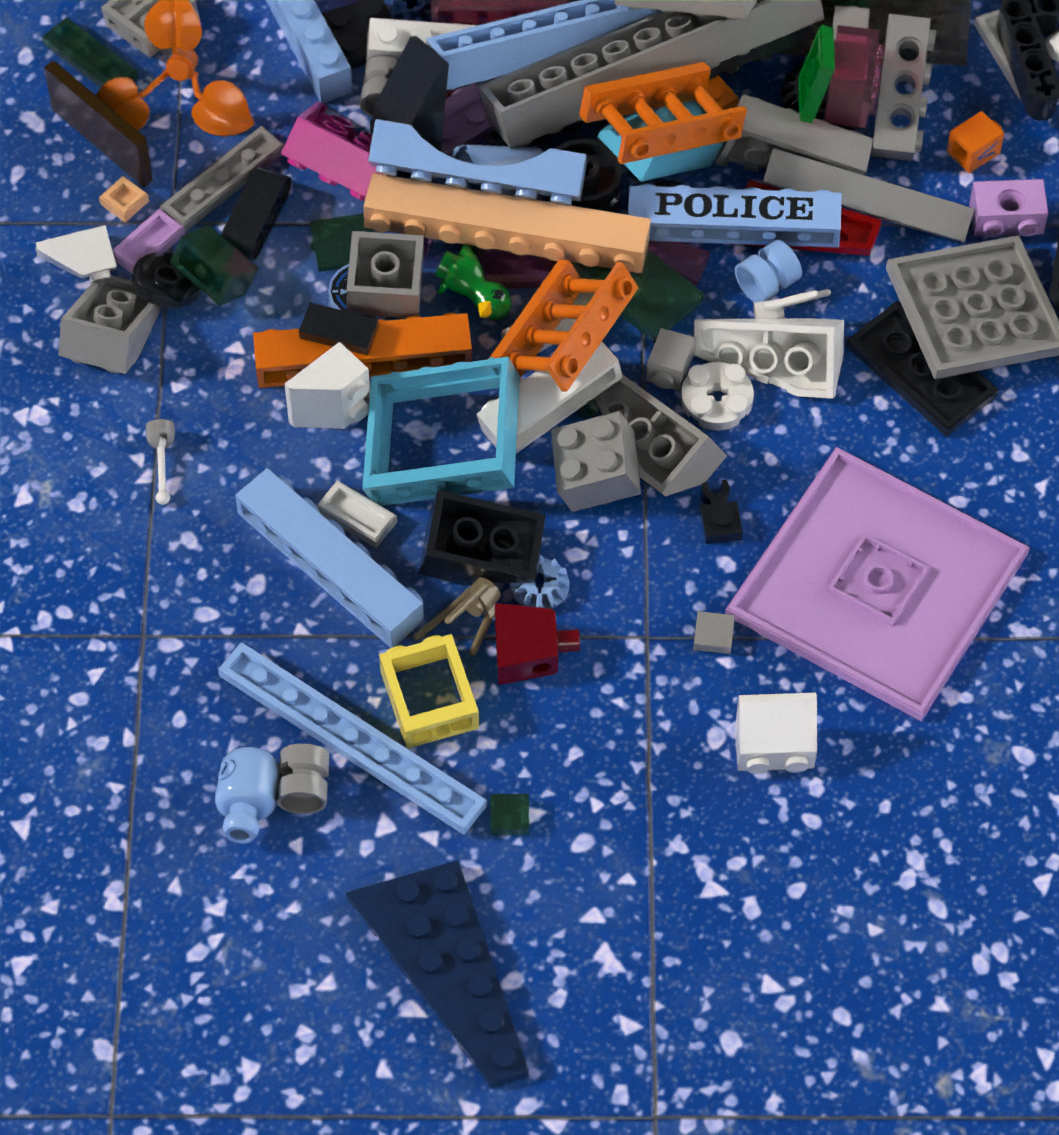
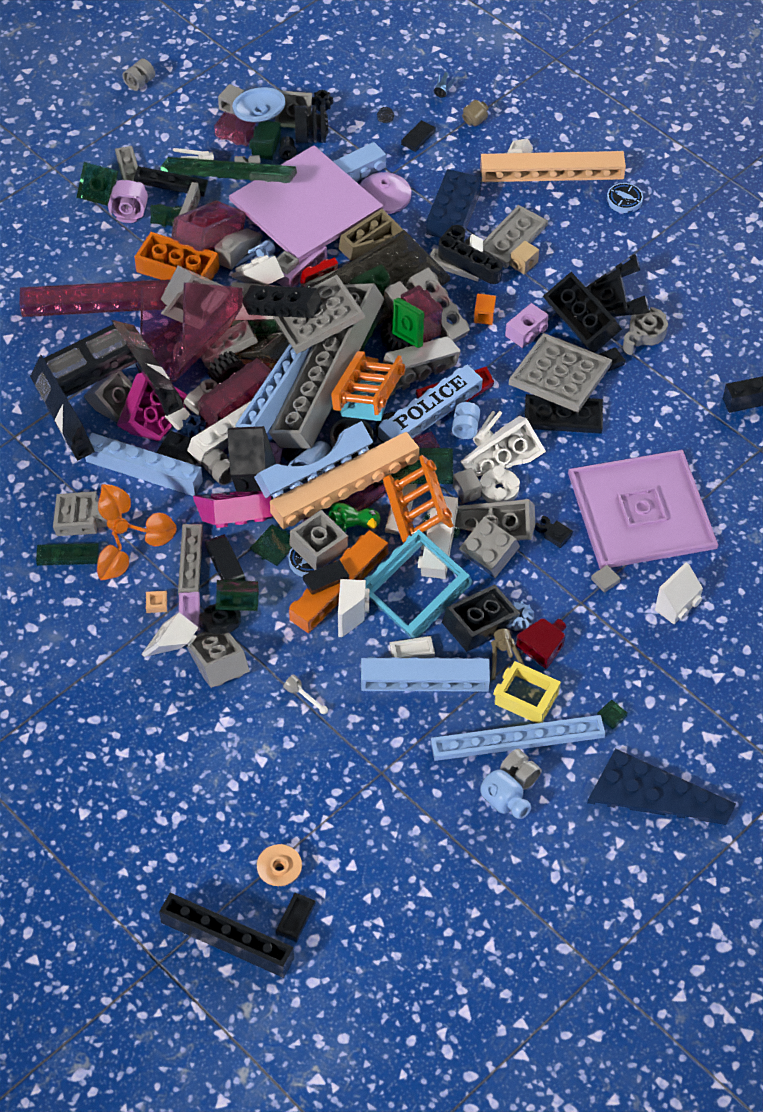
camera: 45 degrees left, 5 degrees down
tile [44,61,153,187] -> none
light grey tile [762,148,974,244] -> none

